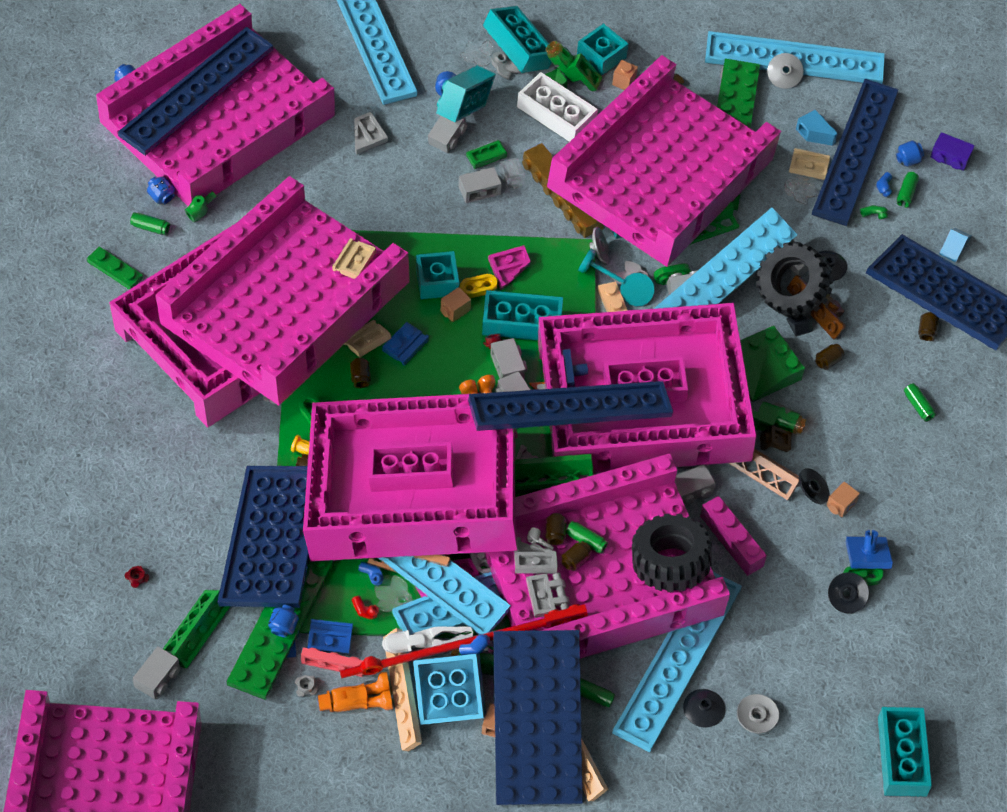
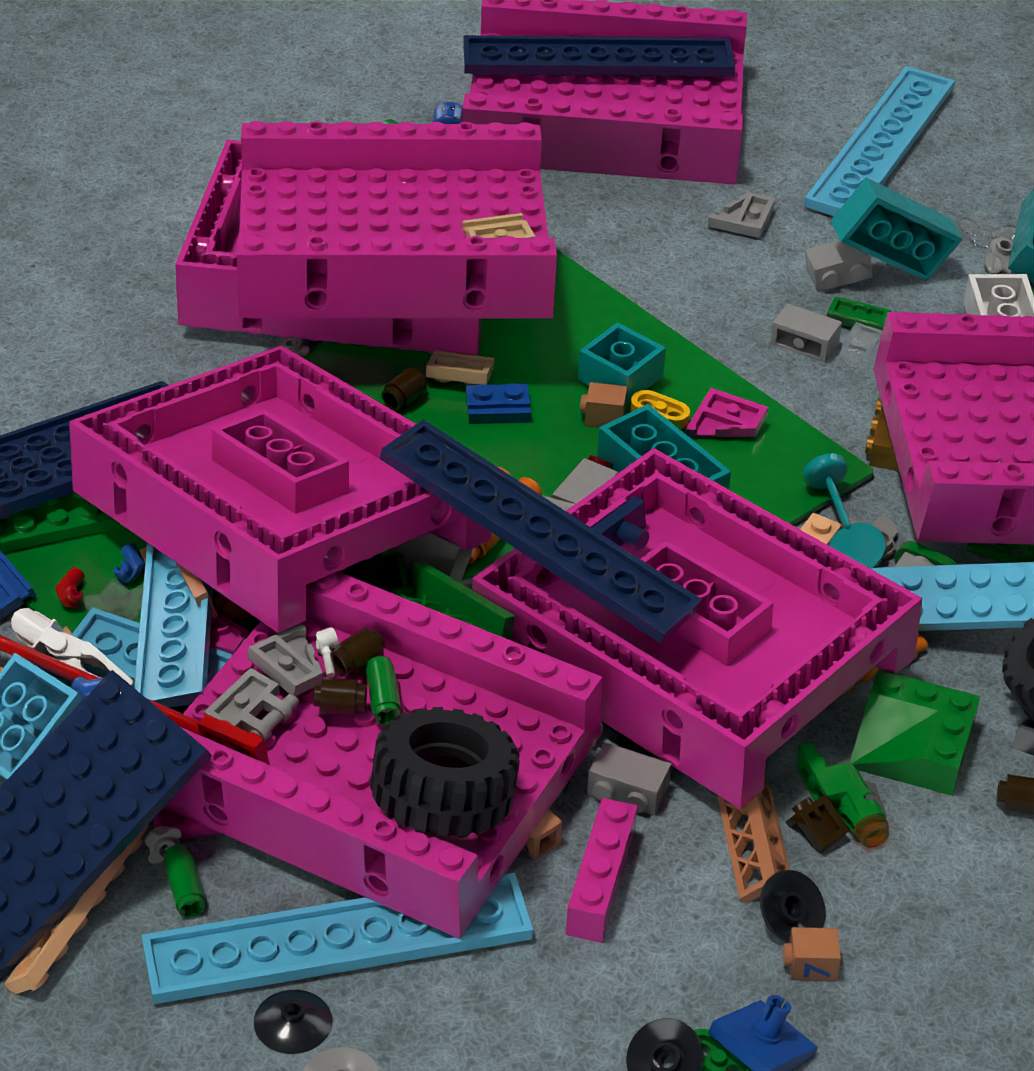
camera: 50 degrees right, 15 degrees down
light grey dish [590,227,609,264] -> none

